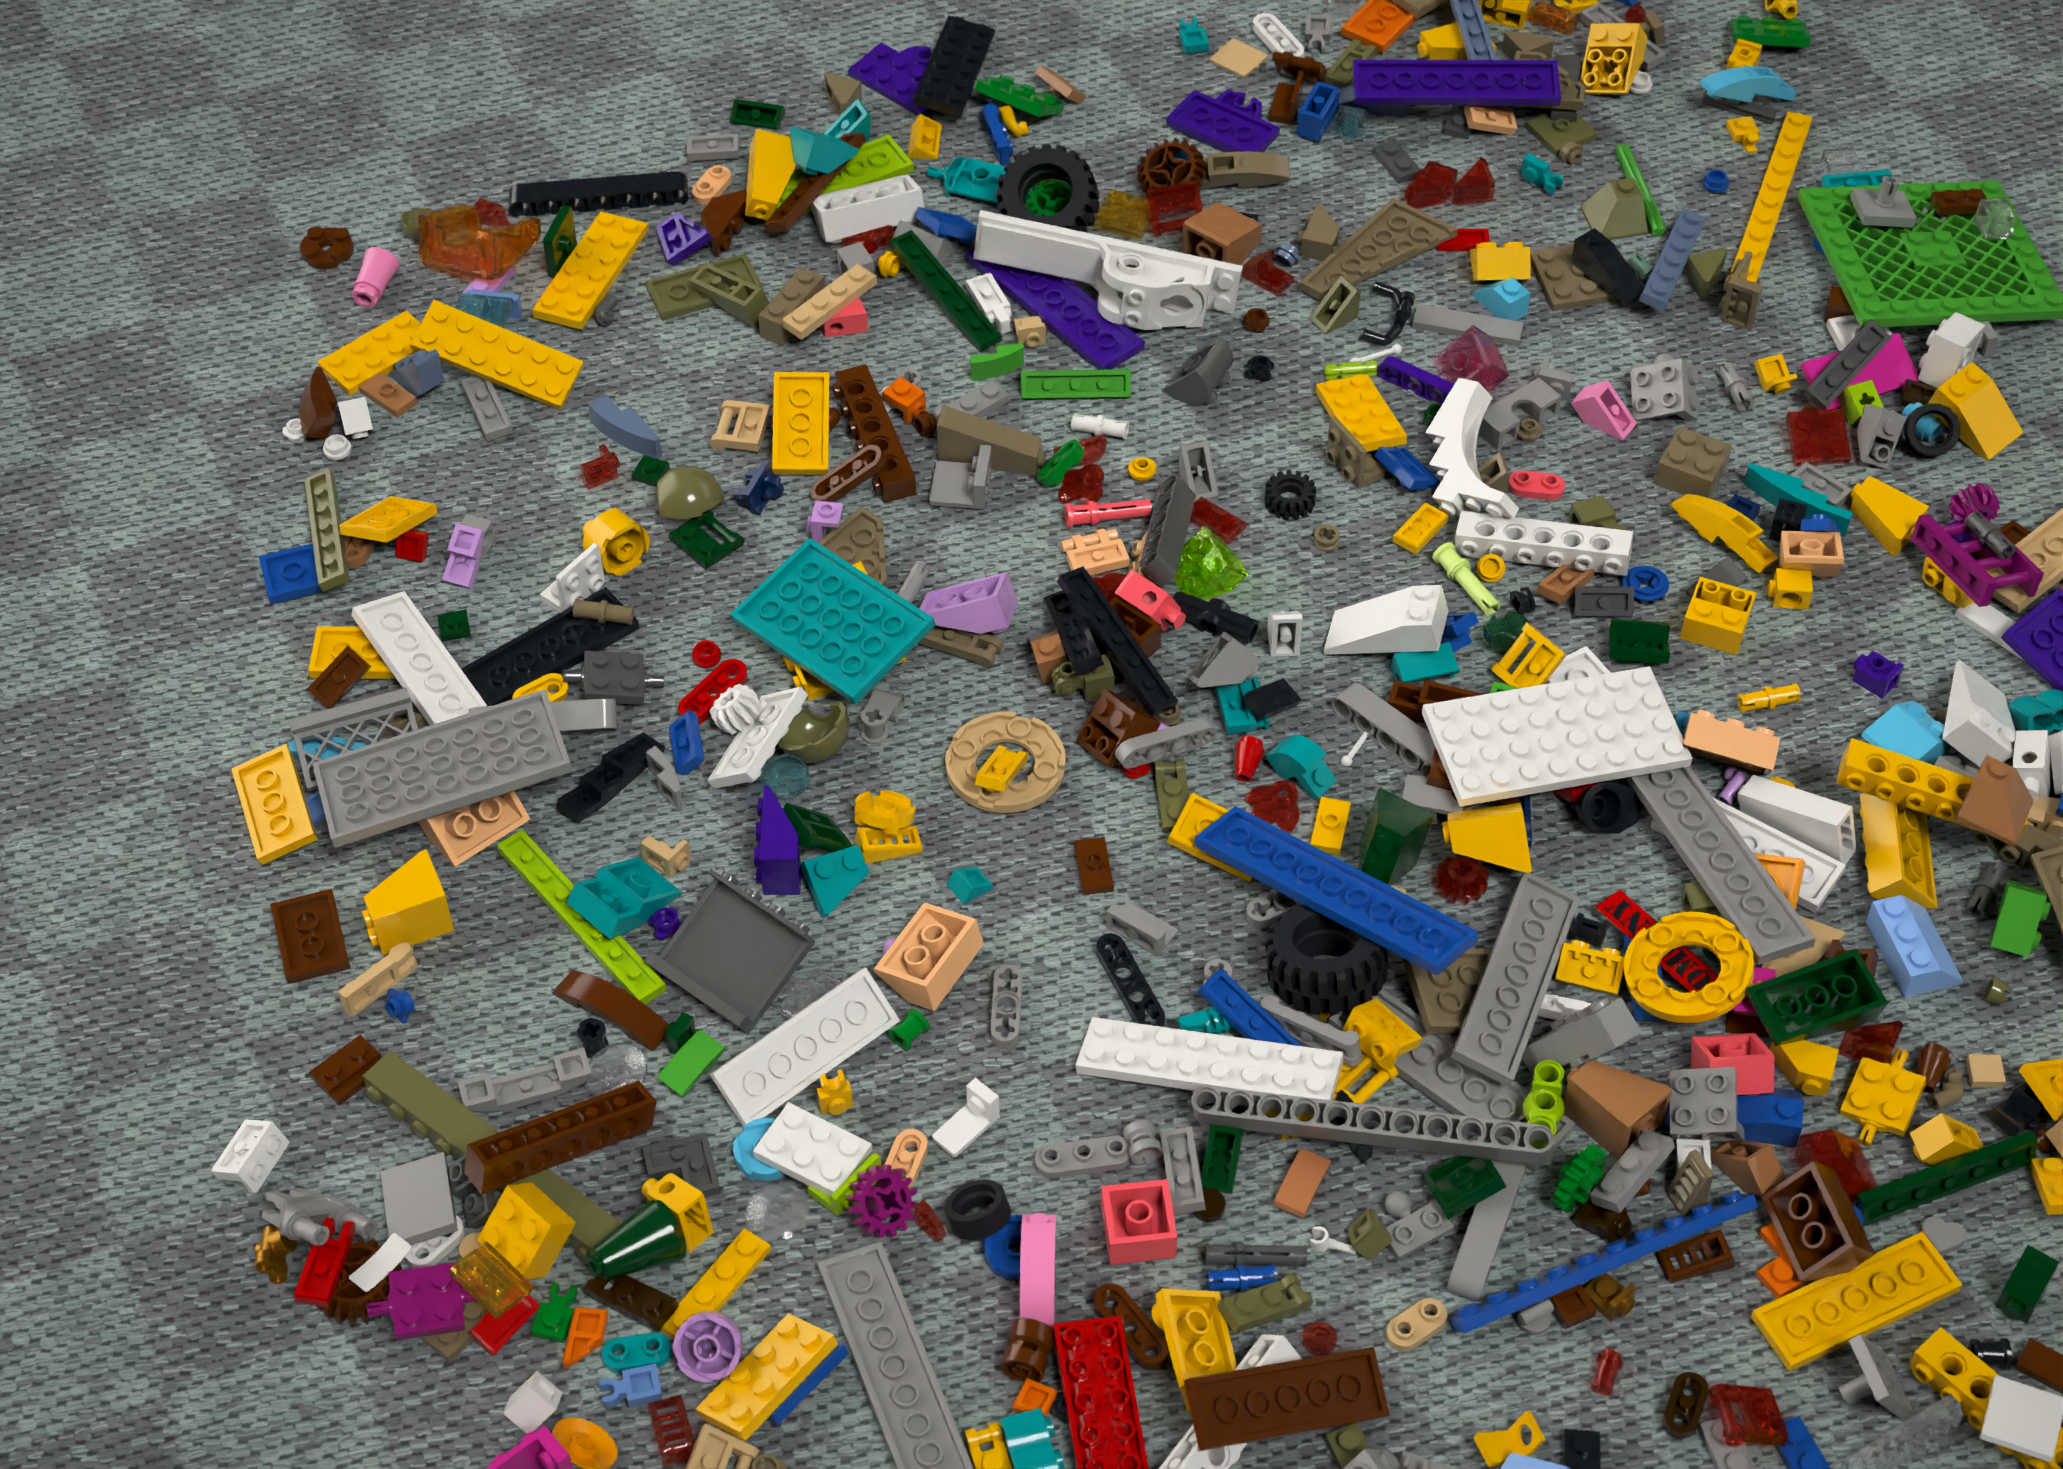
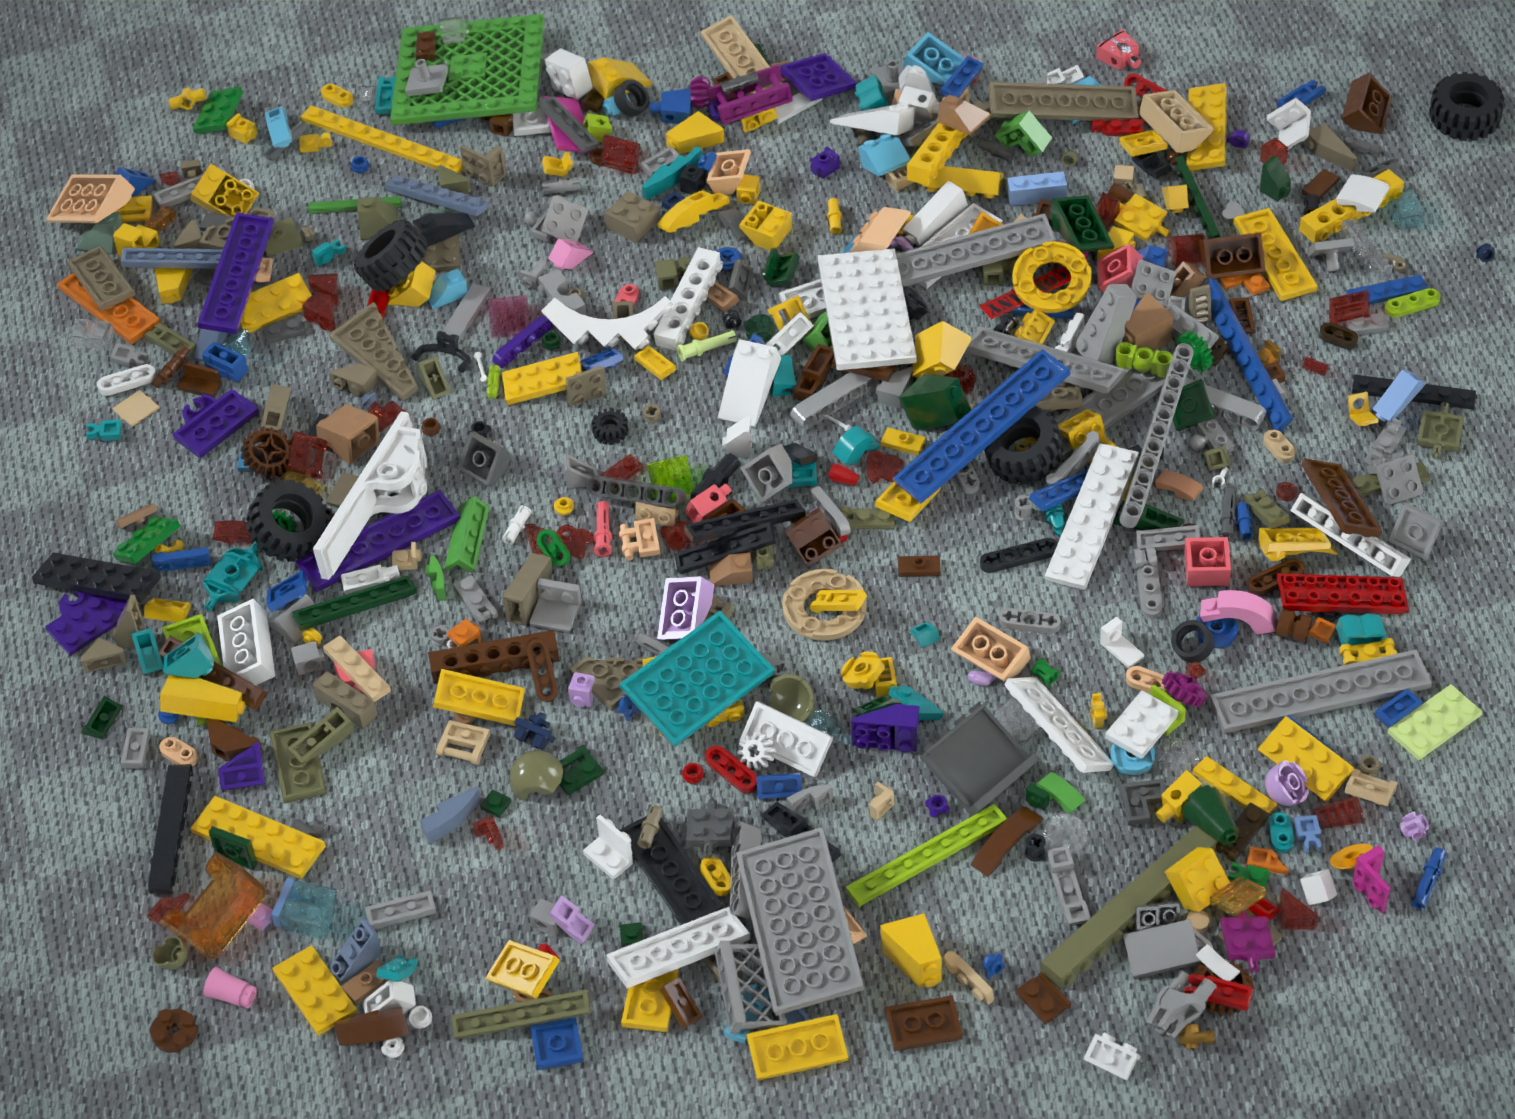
camera: 80 degrees left, 0 degrees up
yellow plate [410,300,584,410] -> none
reddish brown brick [464,1080,656,1195] -> none
teal slope [567,857,682,939] -> none
yellow brick [583,507,650,576] -> none
clear red plate [841,225,895,254] -> none
reddish brown plate [913,411,937,437] -> none
light grey panel [1106,902,1178,957] -> none
light grey slope [1857,404,1907,470] -> none
none -> dark tan slope [112,595,146,649]
none -> yellow plate [240,273,316,335]
none -> yellow plate [321,84,354,108]
none -> black tyre [354,219,428,291]
none -> teal hinge [376,954,418,982]
none -> blue torso [650,88,692,124]
none -> white plate [766,312,814,355]
none -> clear red slope [1279,888,1319,930]

